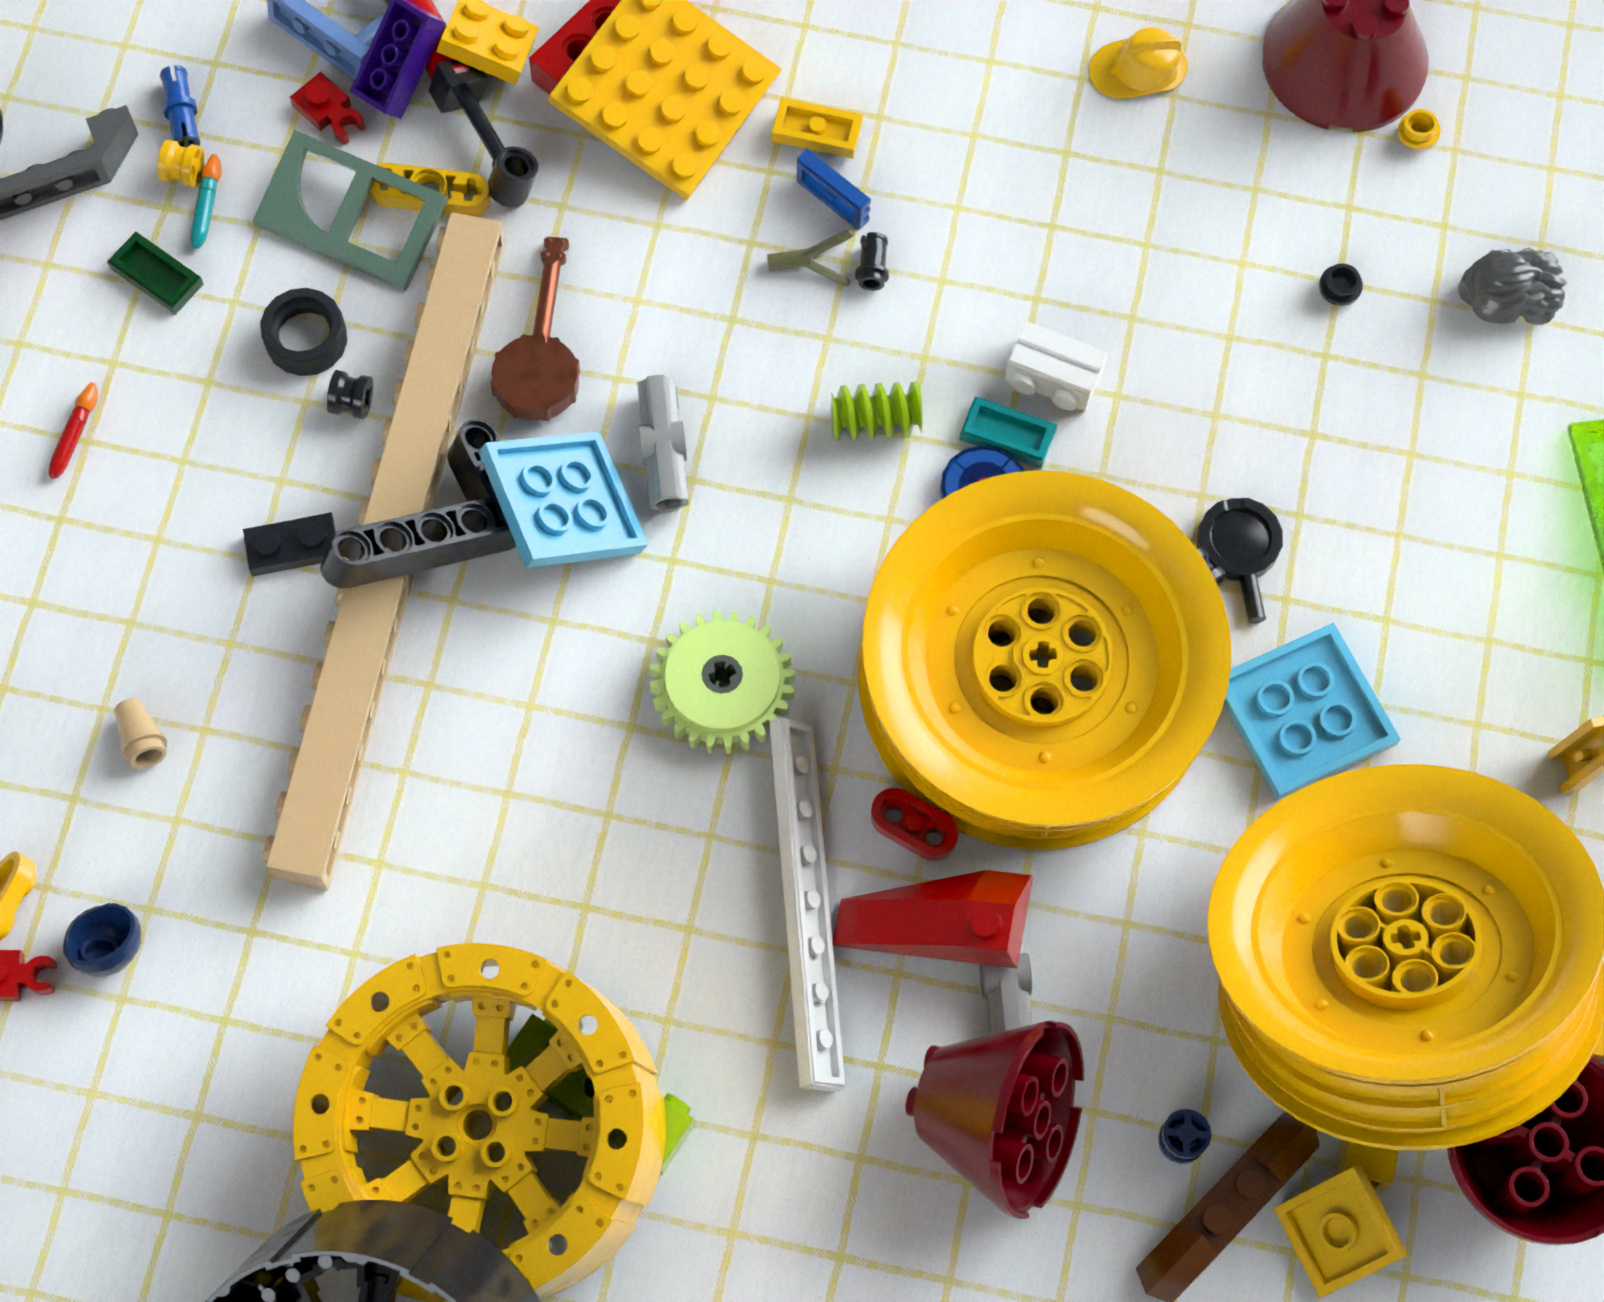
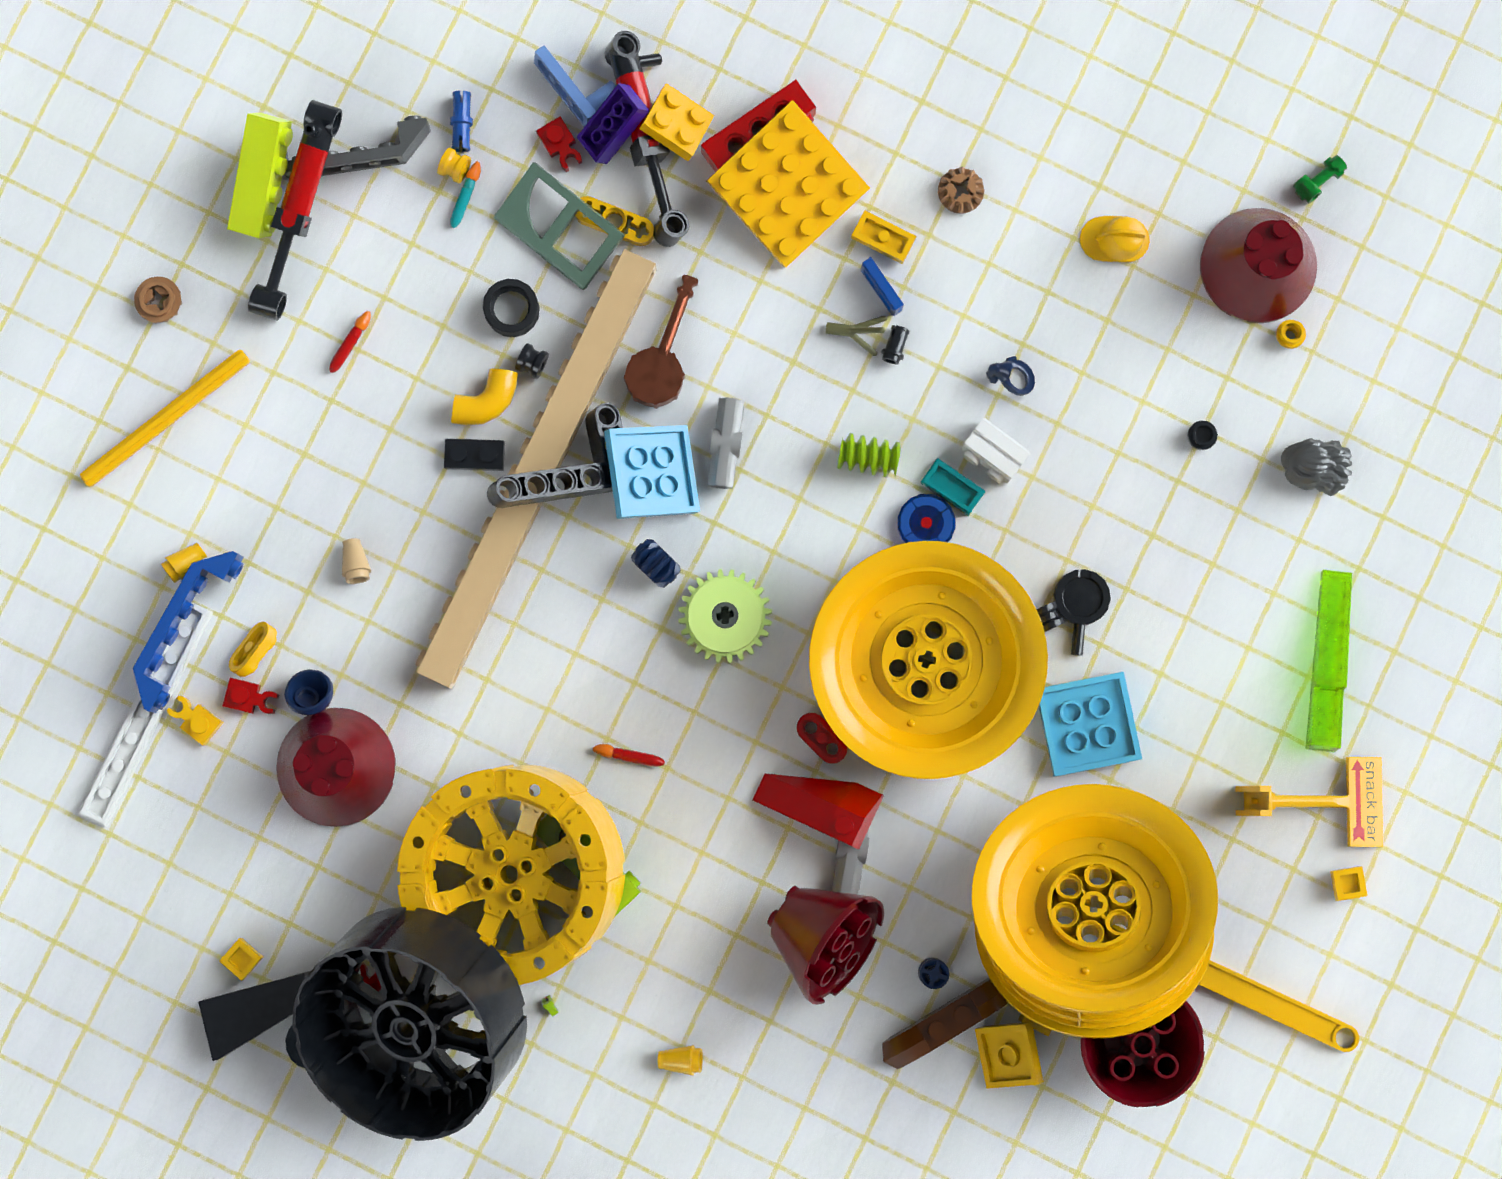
camera: 15 degrees right, 15 degrees up
dark green tile [107,231,204,315] -> none
white tile [770,717,845,1092] -> none
none -> dark red cone [276,708,396,827]
none -> yellow cylinder [451,368,518,425]
none -> red piece [593,744,665,767]
none -> dark blue gear [631,539,681,588]
none -> medium nougat gear [938,166,985,214]
none -> dark blue piece [986,356,1035,396]

